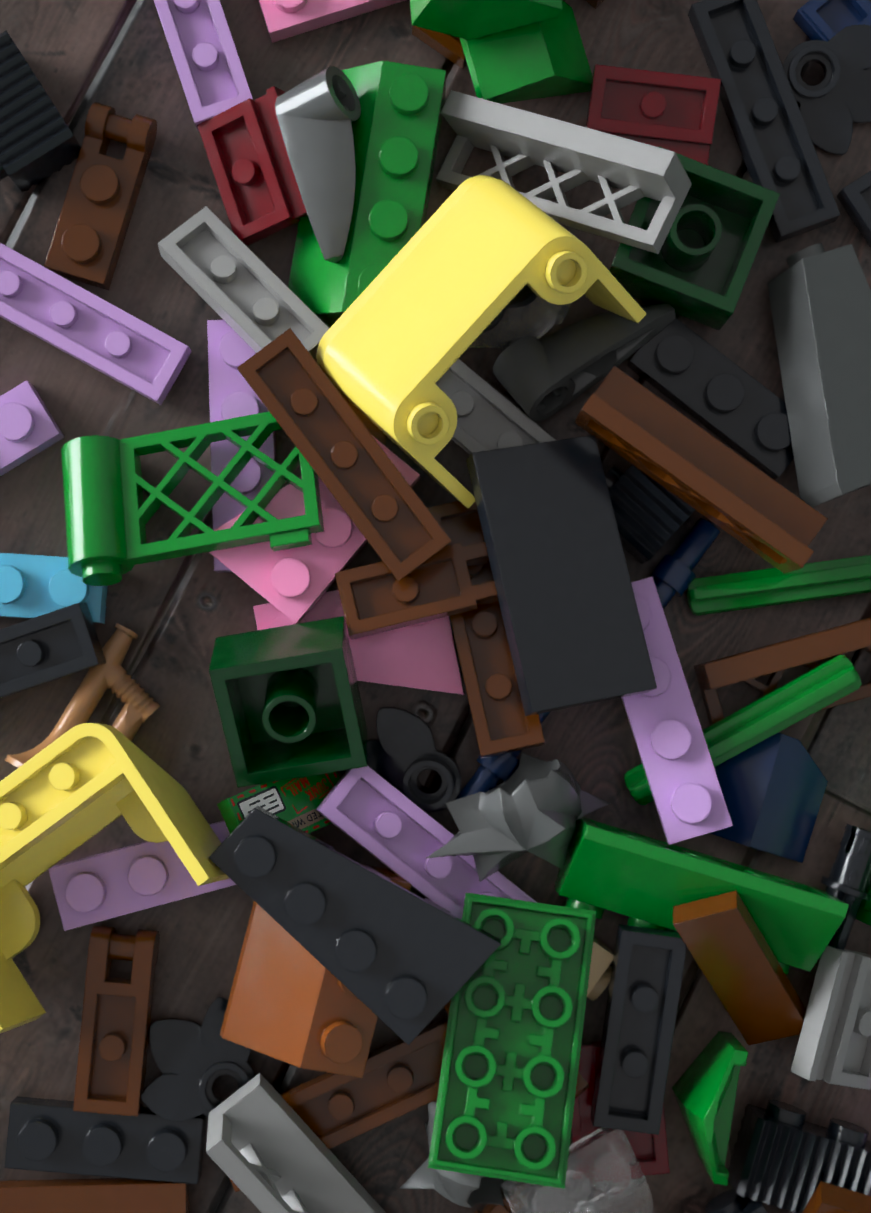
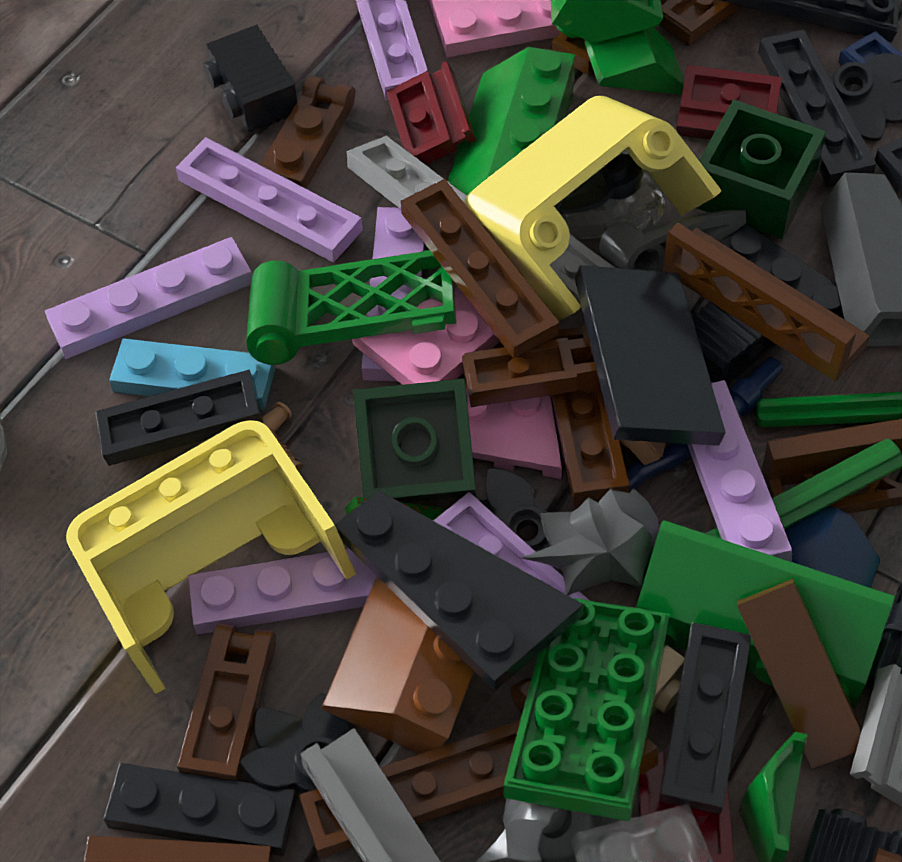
camera: 10 degrees right, 30 degrees down
dark grey piece [275,66,361,264] -> none
light grey fence [436,90,692,254] -> none

